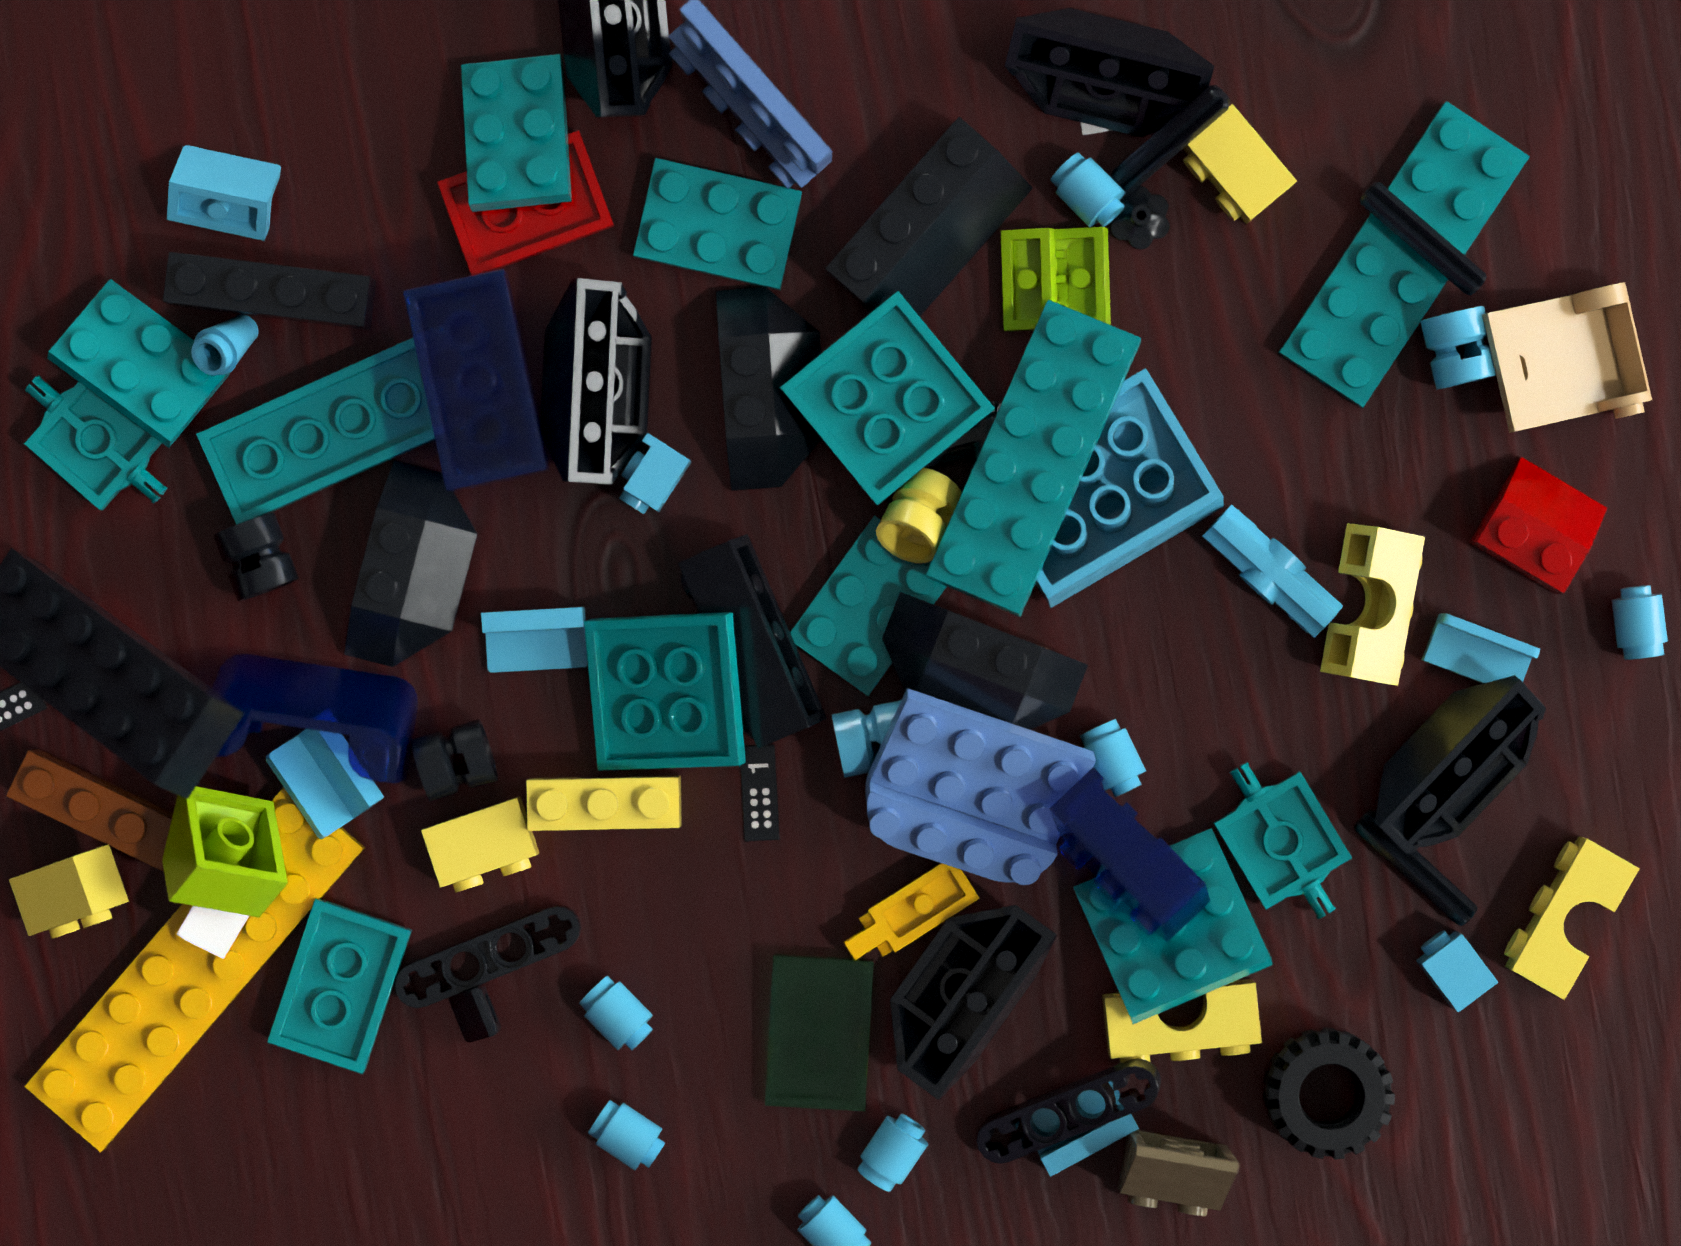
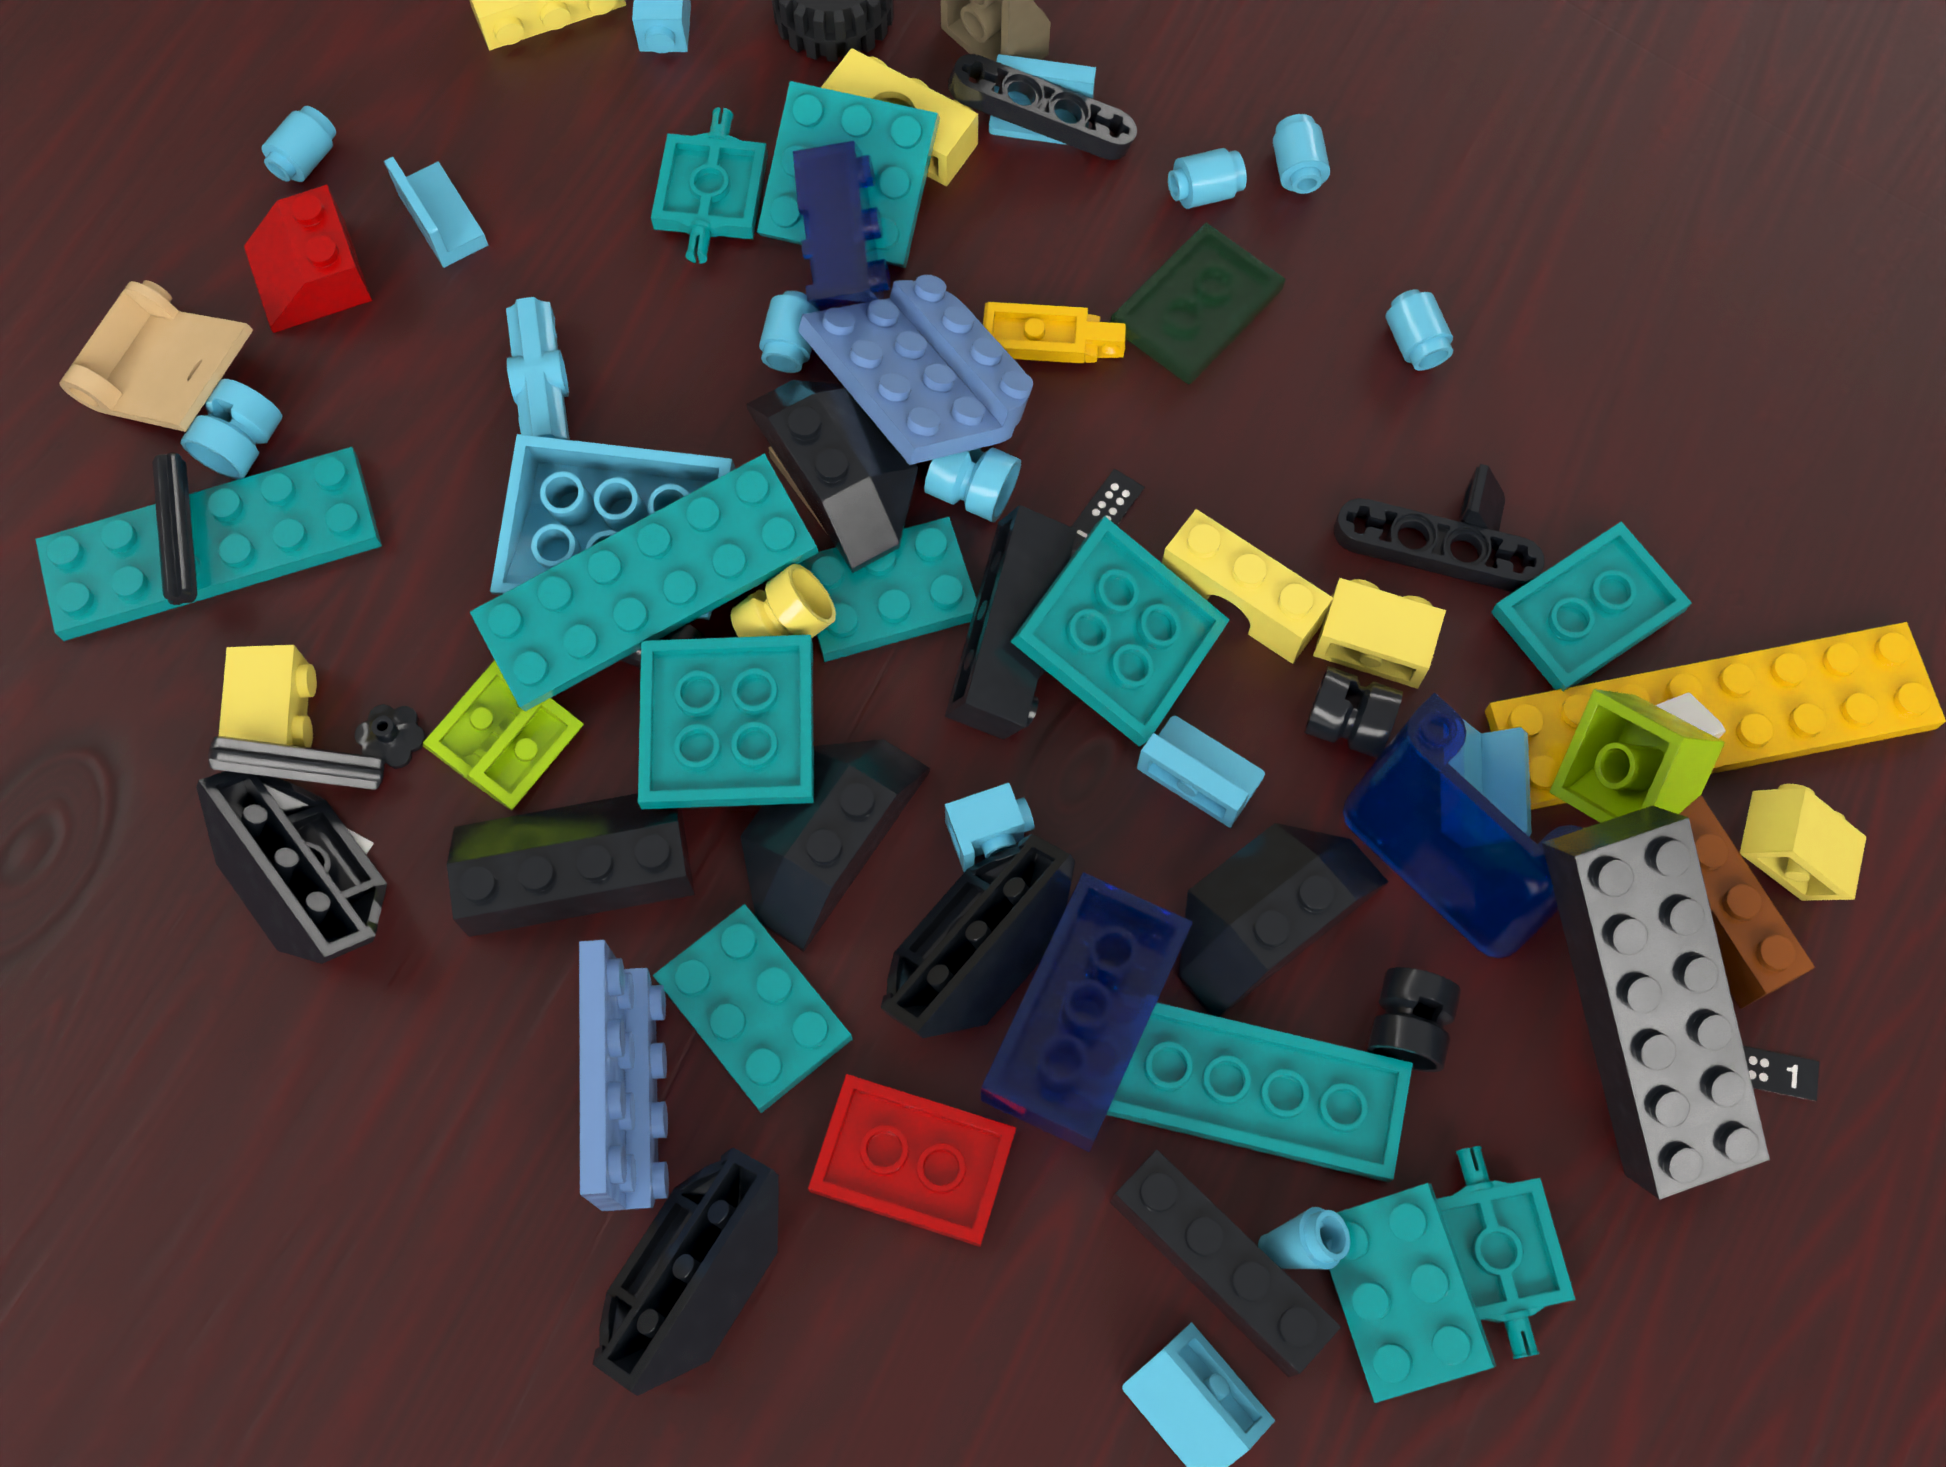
camera: 140 degrees left, 20 degrees down
teal plate [461,54,572,212] -> none
medium azure brick [579,976,653,1051] -> none
black wedge [890,905,1057,1100] -> none
medium azure brick [1050,152,1125,227] -> none
light yellow arch [1320,523,1425,686] -> none
black axle [1354,810,1478,926] -> none
black wedge [1374,675,1546,854] -> none

